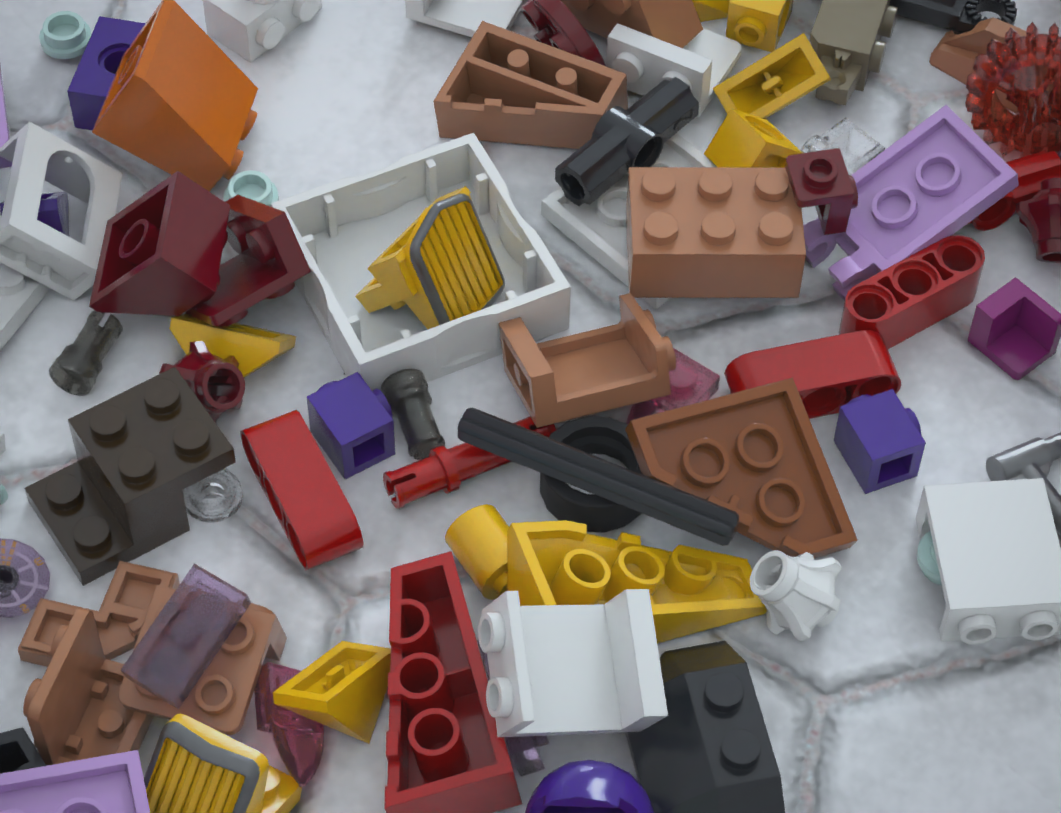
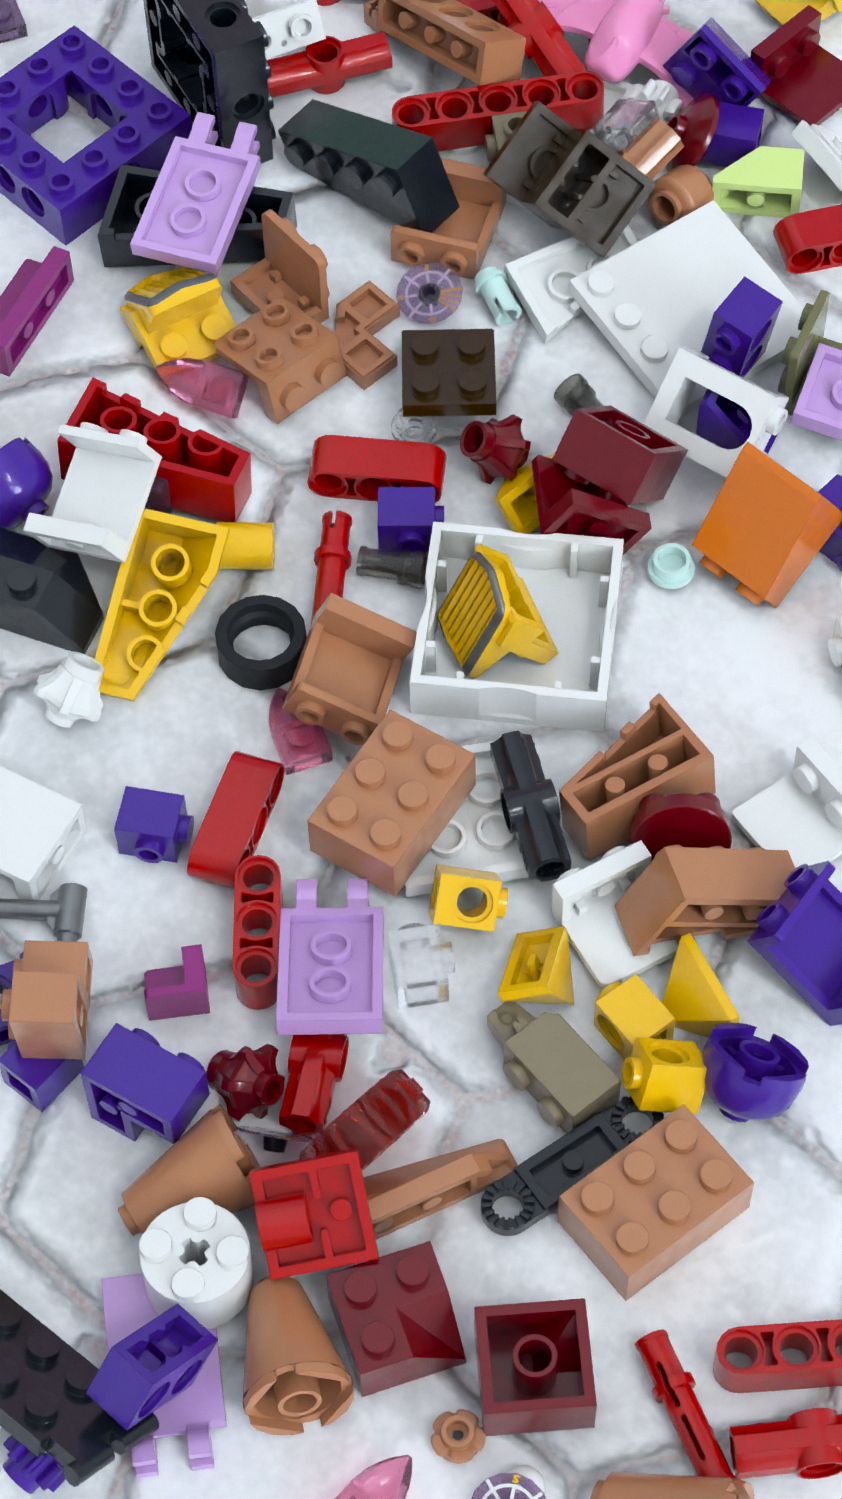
camera: 125 degrees right, 5 degrees up
clear purple plate [121,563,251,710] -> none
yellow slope [273,641,391,744] -> none
black axle [457,407,739,546] -> none
dark orange plate [625,377,858,558] -> none
dark red bracket [785,148,858,235] -> none

